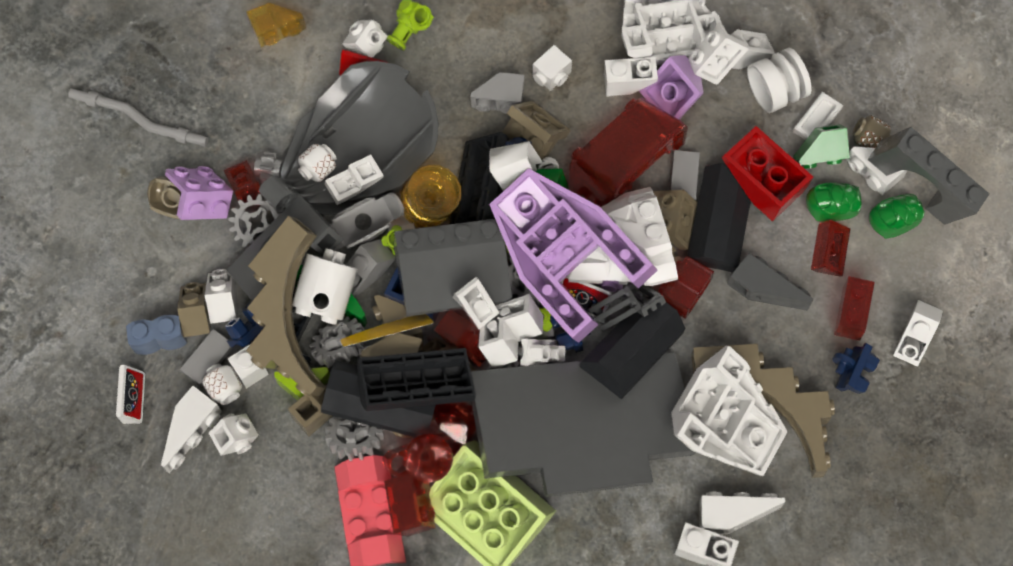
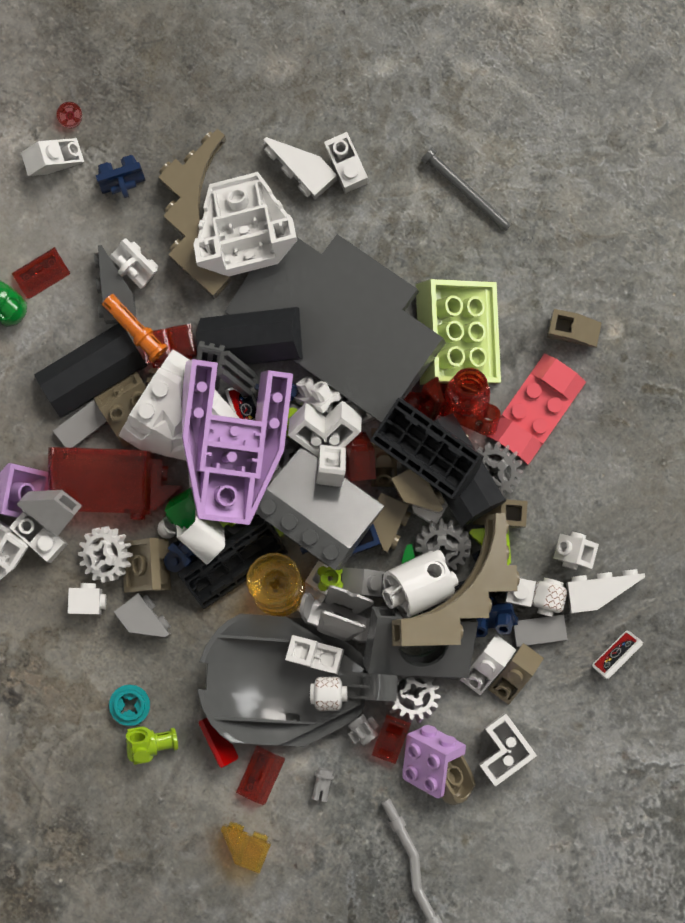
camera: 130 degrees left, 15 degrees up
sand blue brick [126,315,187,355] -> none
yellow sticker [340,314,434,347] -> none
white brick [342,20,388,58] -> none
clear red brick [384,472,435,537] -> none
red slope [722,126,814,222] -> none
clear red brick [834,276,875,341] -> none
none -> light grey slope [17,490,82,537]
none -> clear red tile [57,102,83,128]
none -> white gear [78,526,133,583]
none -> orange pin [102,294,168,362]
none -> white hips [109,238,158,289]
none -> teal gear [109,685,150,726]
none -> clear red slope [236,746,285,805]
none -> light grey pin [311,768,334,802]
none -> white brick [479,713,537,787]

